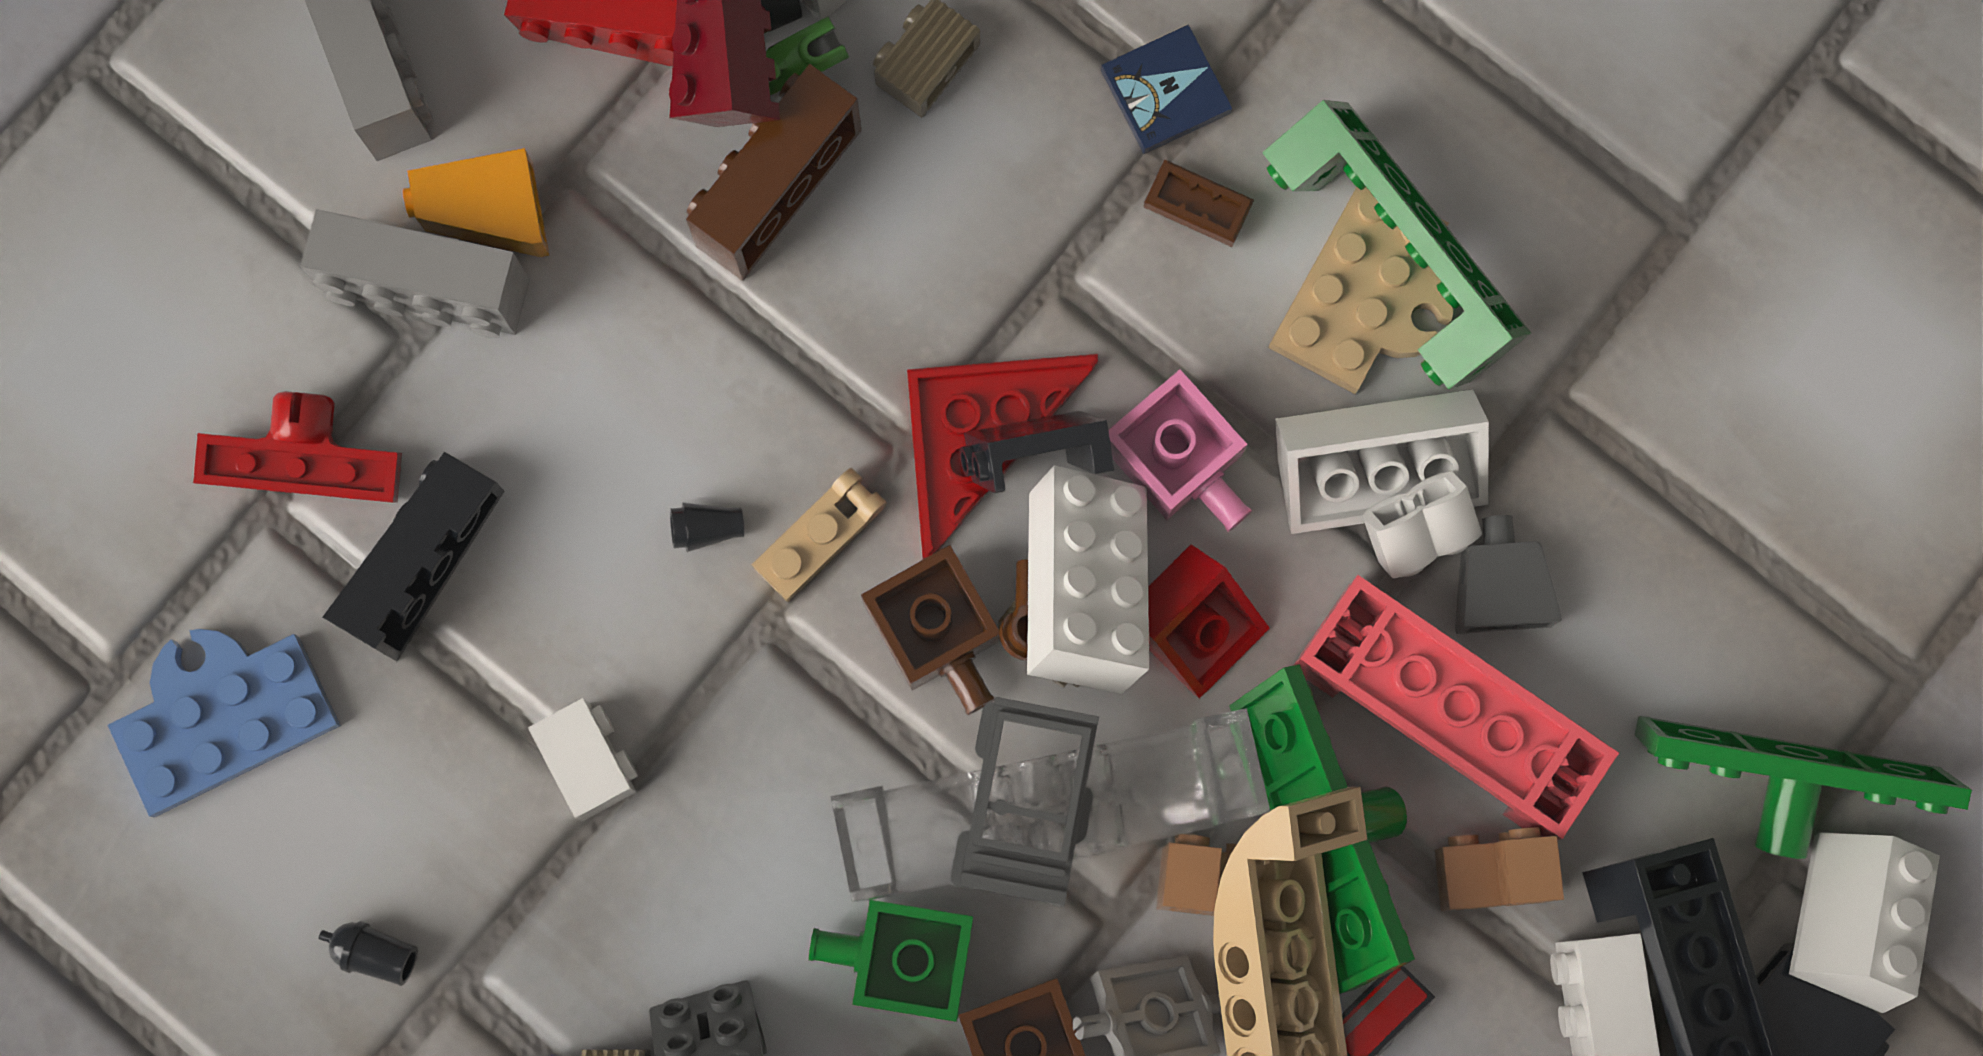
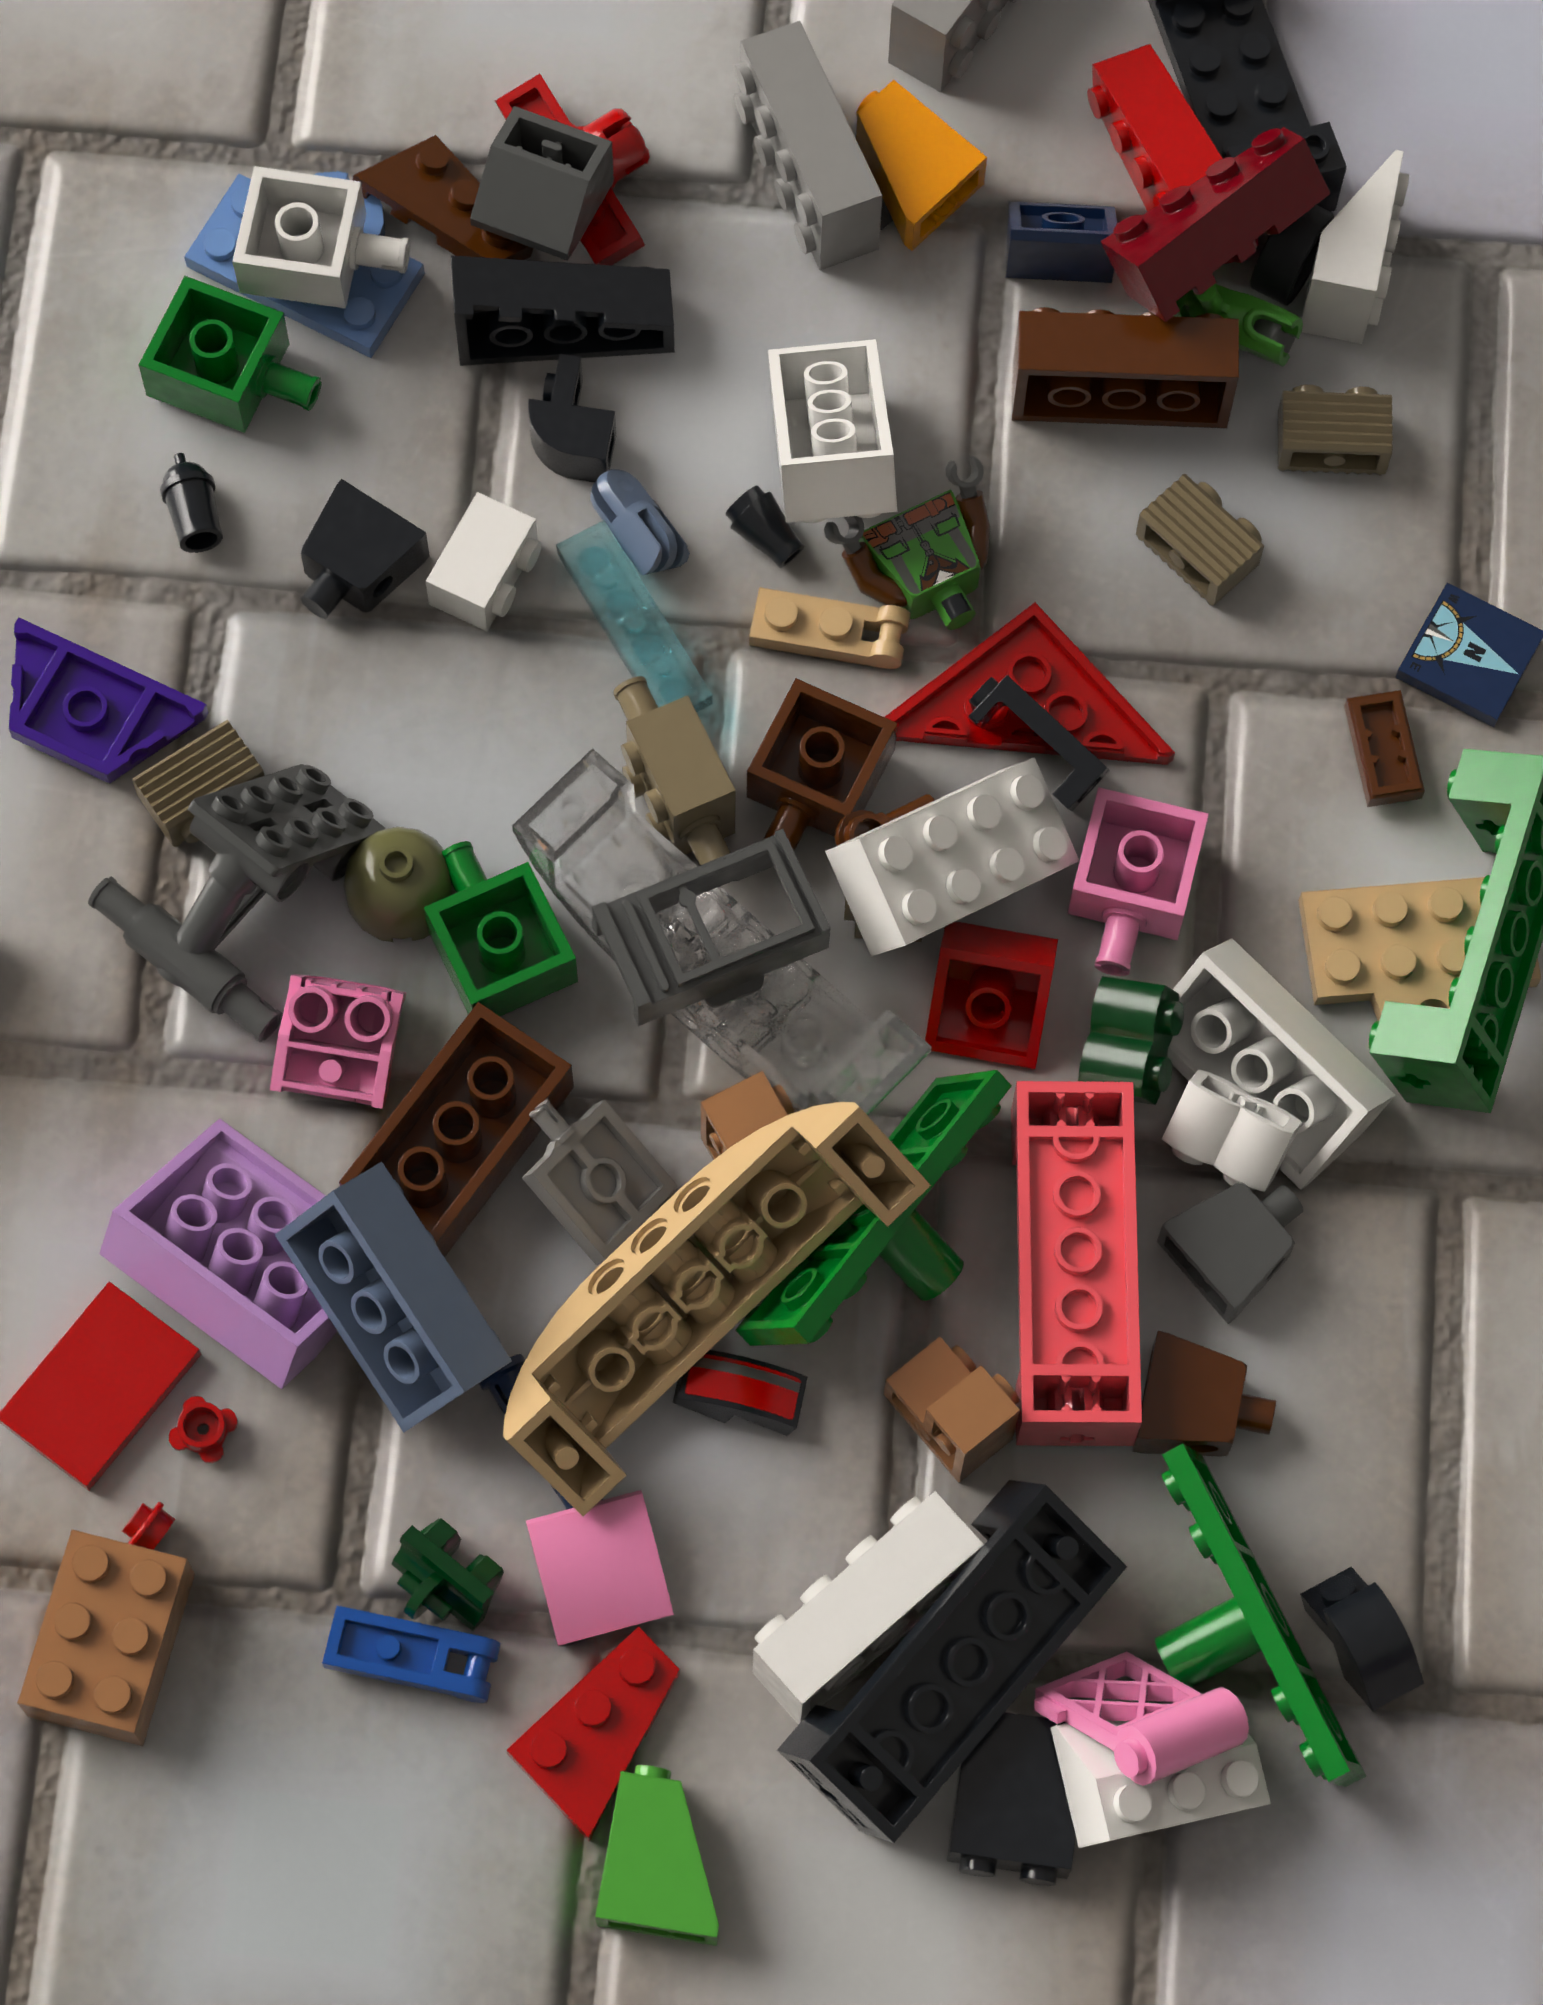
camera: 55 degrees right, 10 degrees down
none -> green brick [138,276,322,433]
none -> white brick [232,166,411,309]
none -> black torso [301,479,430,619]
none -> olive cylinder [343,826,456,942]
none -> reddish brown wing [352,135,534,260]
none -> dark grey slope [470,106,614,261]
none -> black brick [528,354,616,482]
none -> clear light blue plate [556,520,713,712]
none -> sand blue arm [590,469,690,575]
none -> dark tan brick [613,676,736,865]
none -> white brick [768,339,897,523]
none -> torso [824,455,990,630]
none -> dark blue slope [1006,201,1117,283]
none -> bright pink piece [1034,1652,1249,1786]
none -> dark green brick [1078,976,1184,1105]
none -> reddish brown torso [1132,1331,1276,1457]
none -> dark tan brick [1136,474,1264,606]
none -> black brick [1300,1567,1424,1711]

